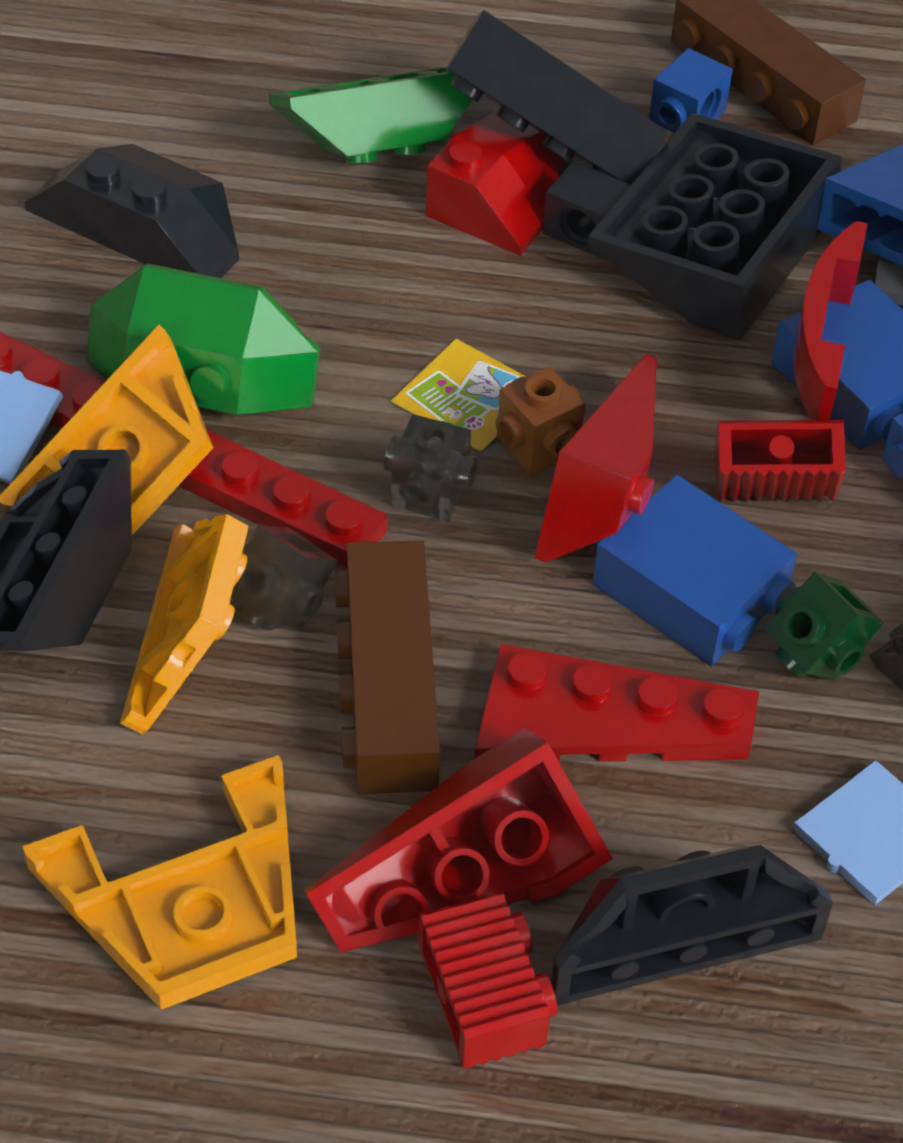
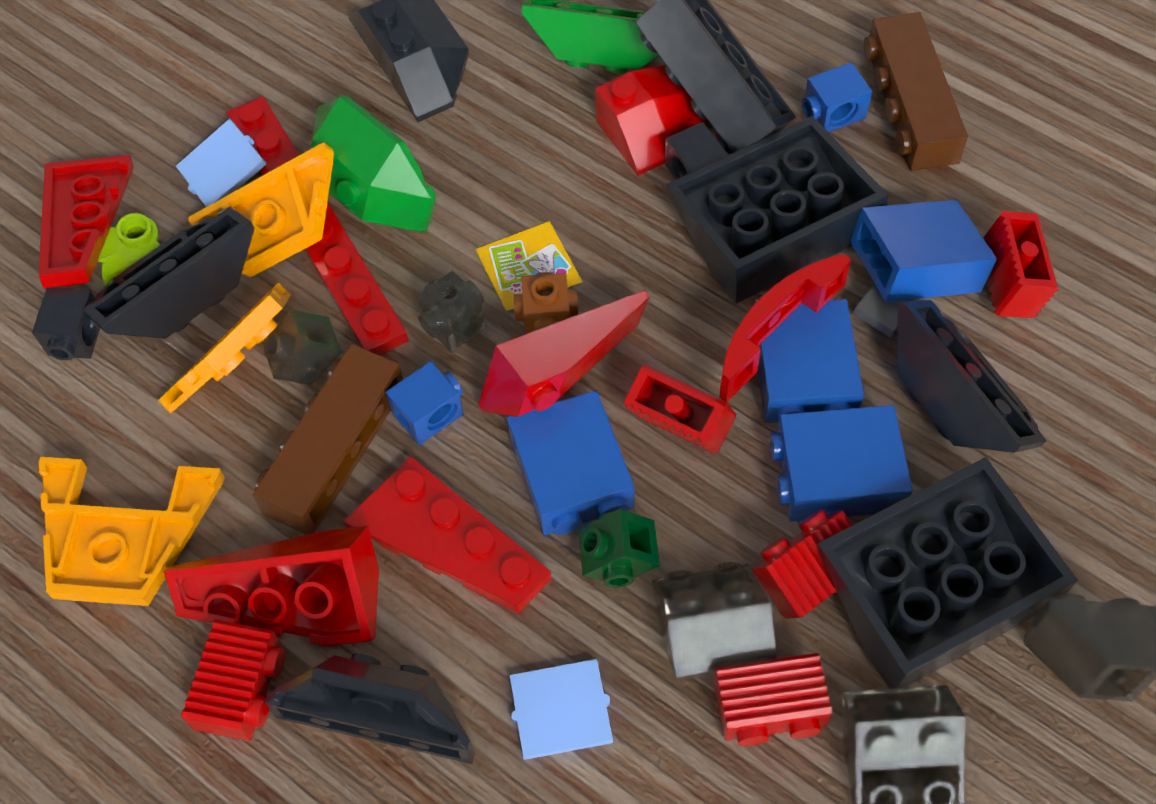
camera: 35 degrees right, 10 degrees up
none -> blue brick [386,361,463,445]

